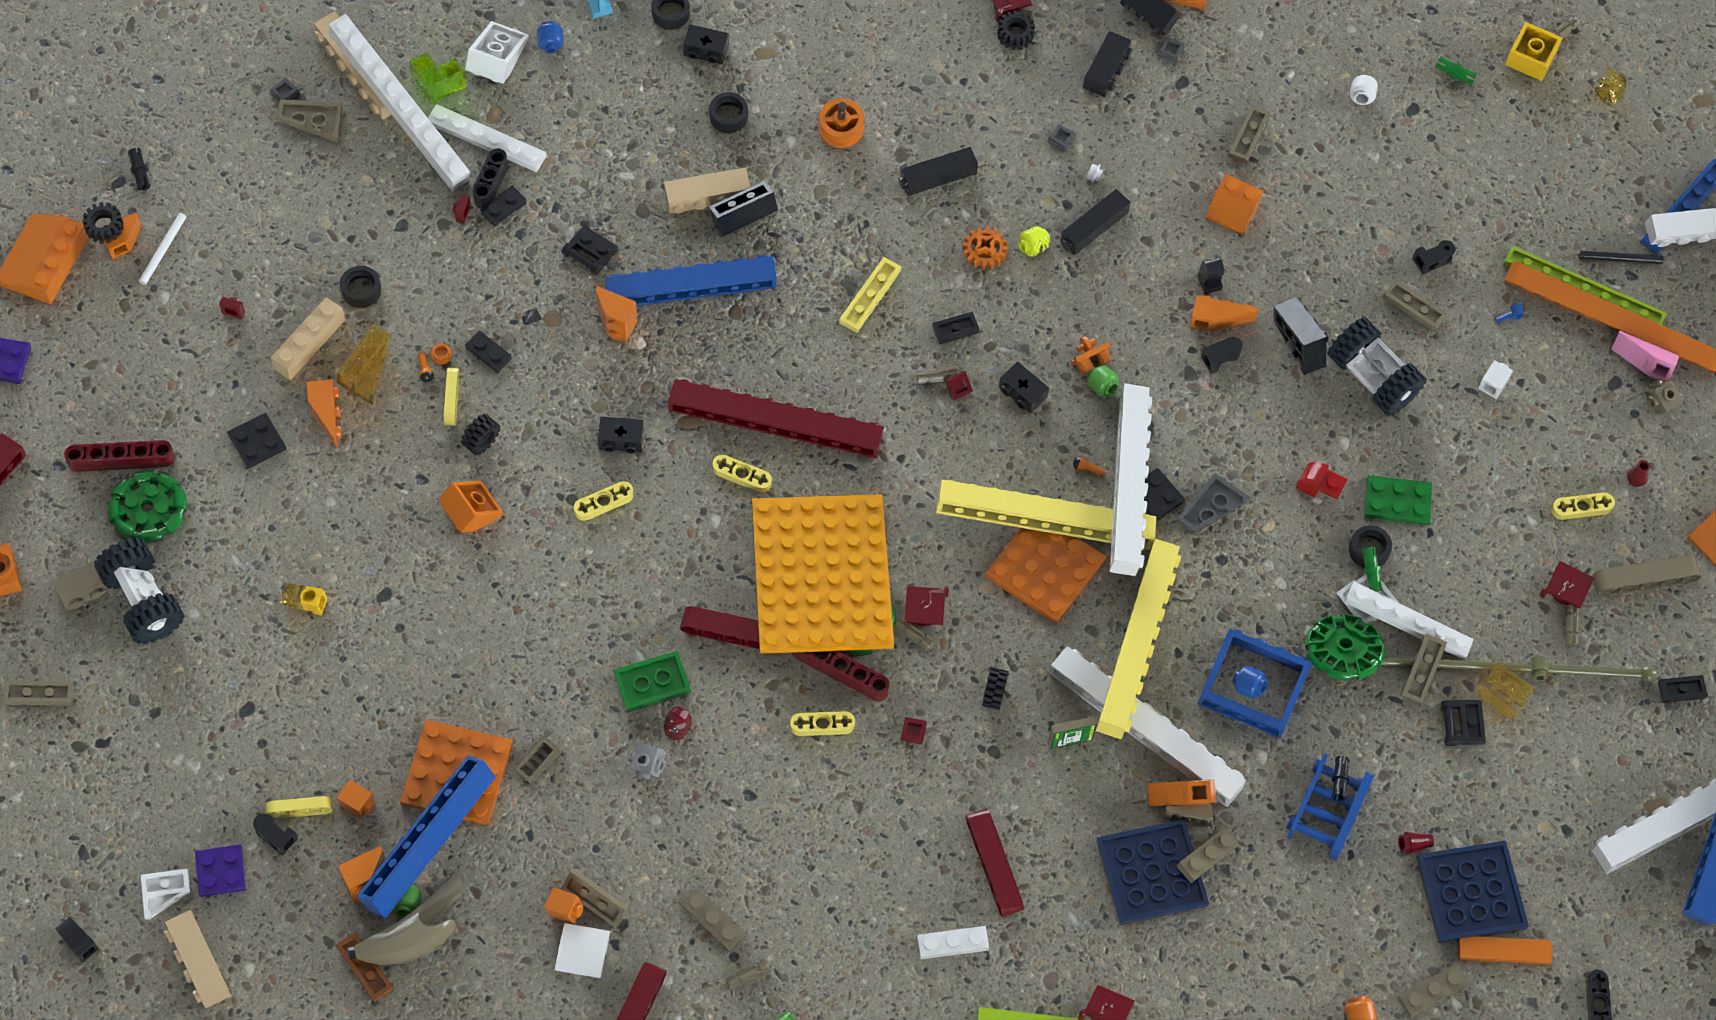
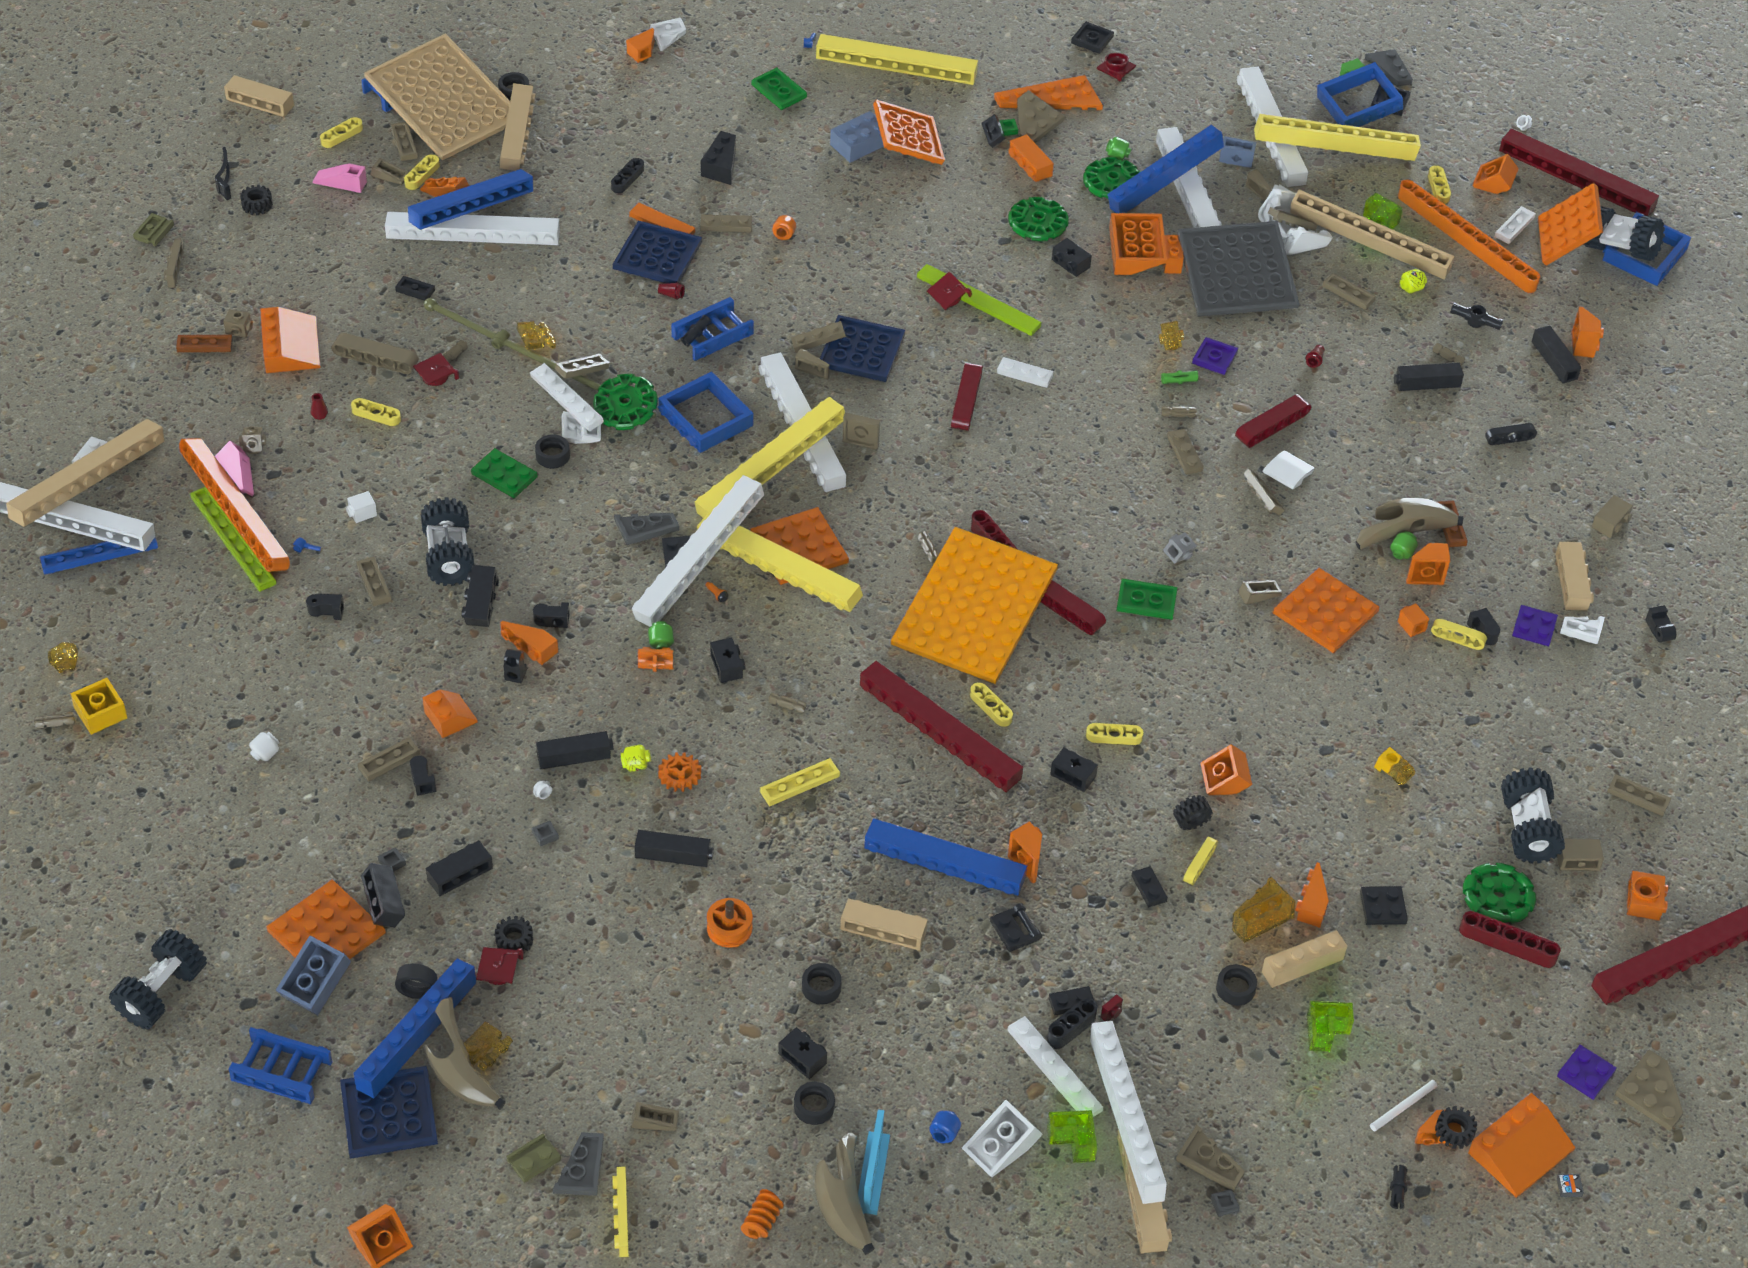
camera: 150 degrees left, 15 degrees down
dark red plate [219,296,245,319] -> none
blue brick [357,755,496,918] -> none
orange piece [418,352,434,382] -> none
orange plate [431,344,452,365] -> none
orange brick [544,887,584,924] -> none
dark red rock [663,706,692,740] -> none
black brick [709,181,779,236] -> none
light yellow beam [790,711,855,736] -> none
dark red plate [901,717,927,745] -> none
dark red hat [904,586,949,626] -> none
black plate [932,311,980,345] -> none
dark red plate [944,371,973,400] -> none
black tyre [982,667,1009,710] -> none
orange slope [1147,779,1217,806] -> none
blue head [1233,666,1268,698] -> none
red brick [1296,462,1348,500] -> none
green pin [1361,547,1383,592] -> none
green pin [1435,56,1477,85] -> none
black plate [1441,700,1486,746] -> none
black bar [1579,250,1664,264] -> none
none -> black leg [410,755,437,796]
none -> clear neon green brick [1307,1001,1354,1052]

